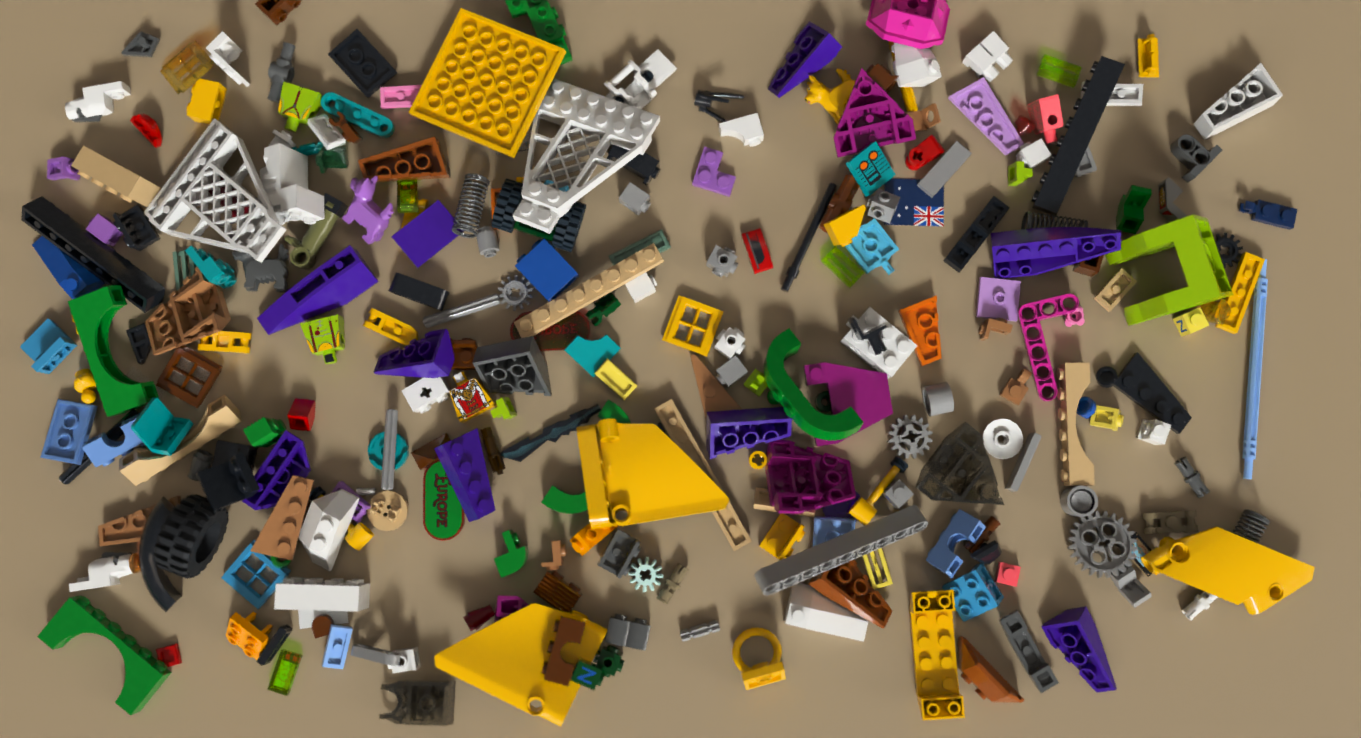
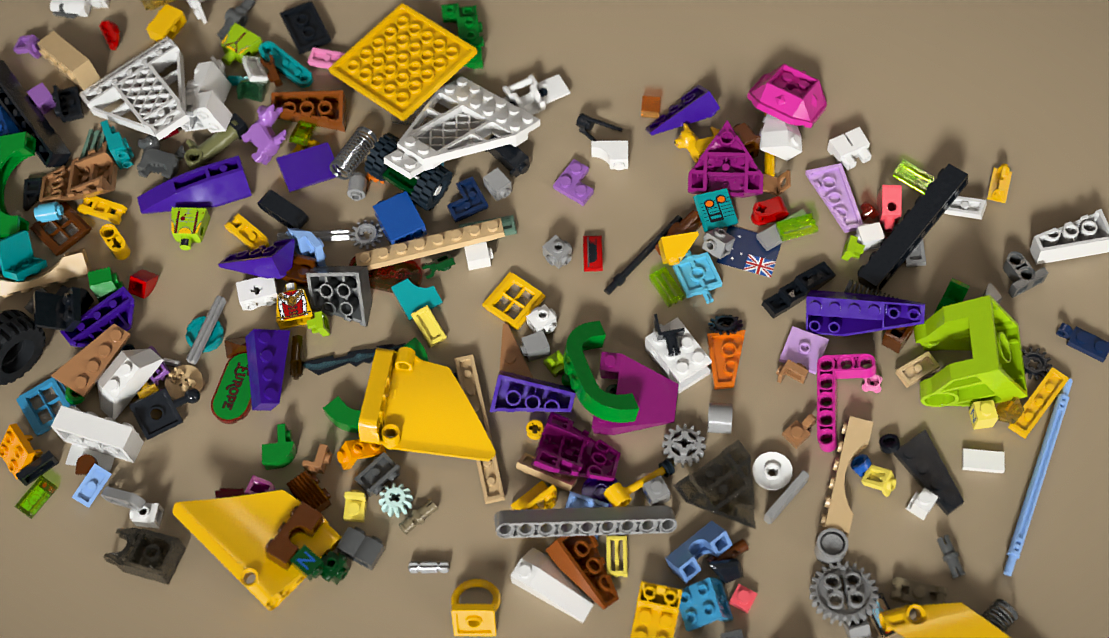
camera: 15 degrees right, 20 degrees down
none -> medium azure brick [34,201,64,223]
none -> yellow beam [100,224,131,260]
none -> black plate [129,387,200,440]
none -> light blue plate [286,228,326,267]
none -> light yellow bracket [343,490,367,522]
none -> dark blue plate [447,176,489,223]
none -> clear orange piece [641,96,661,118]
none -> black gear [708,314,743,335]
none -> clear neon green tile [776,213,818,241]
none -> white tile [962,448,1005,473]

